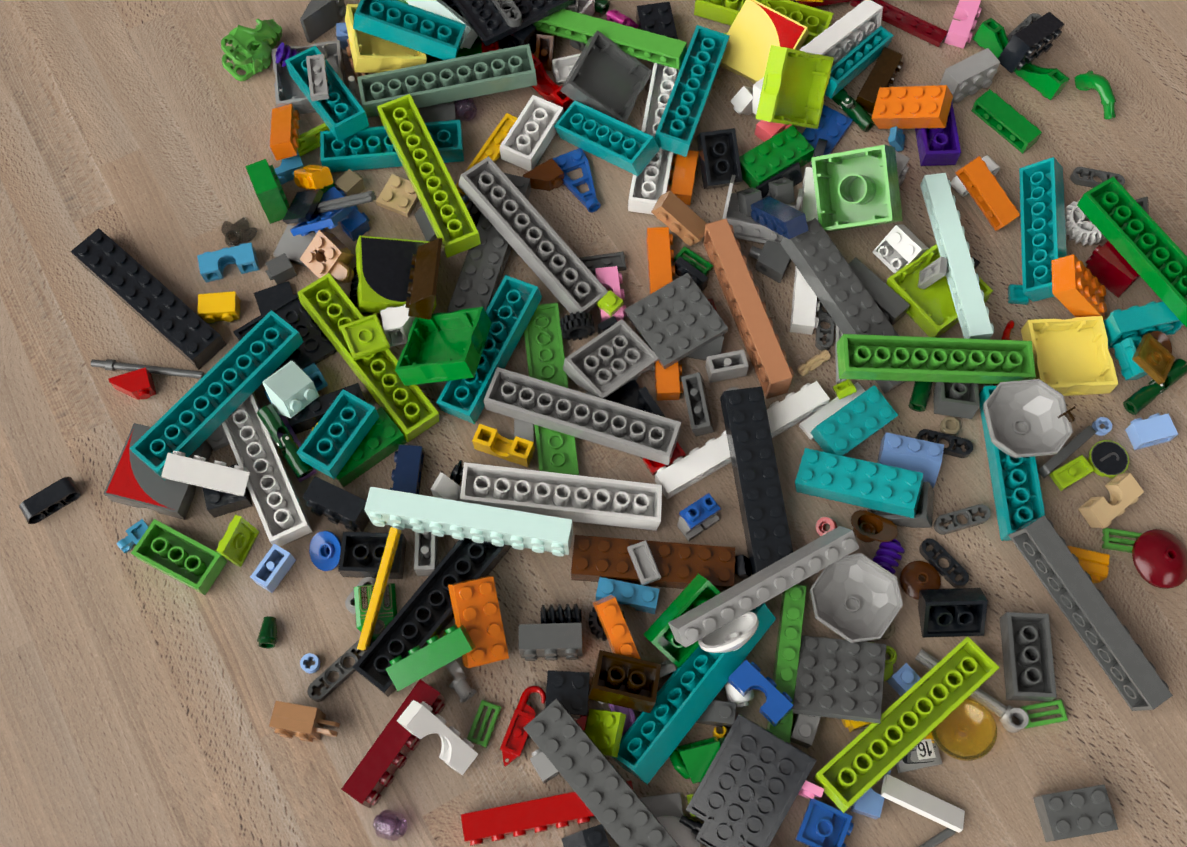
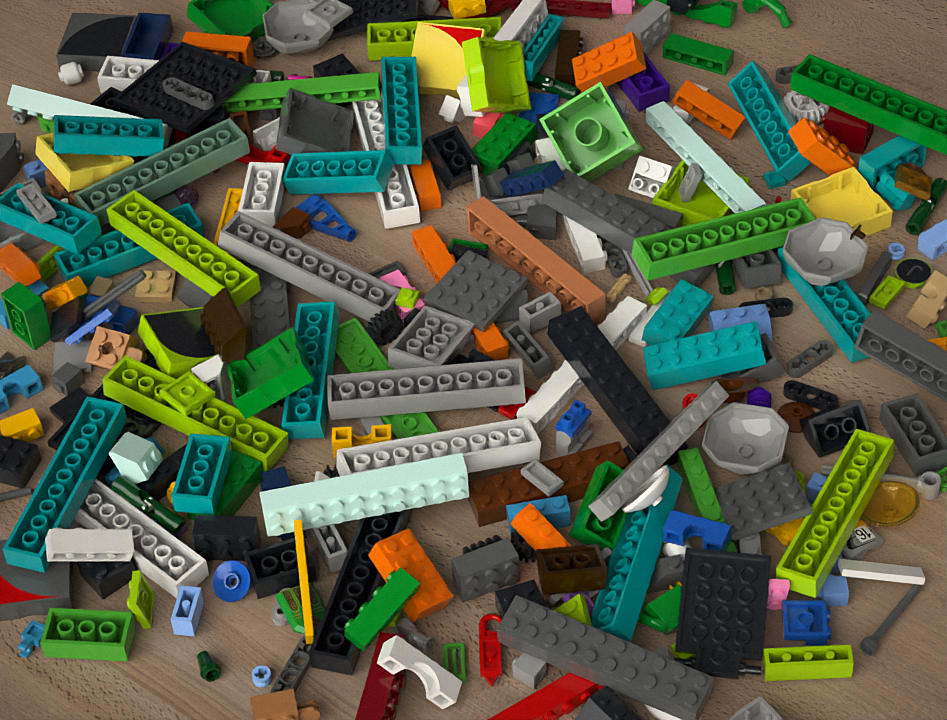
camera: 20 degrees left, 20 degrees down
medium nougat brick [651,191,707,246] -> none

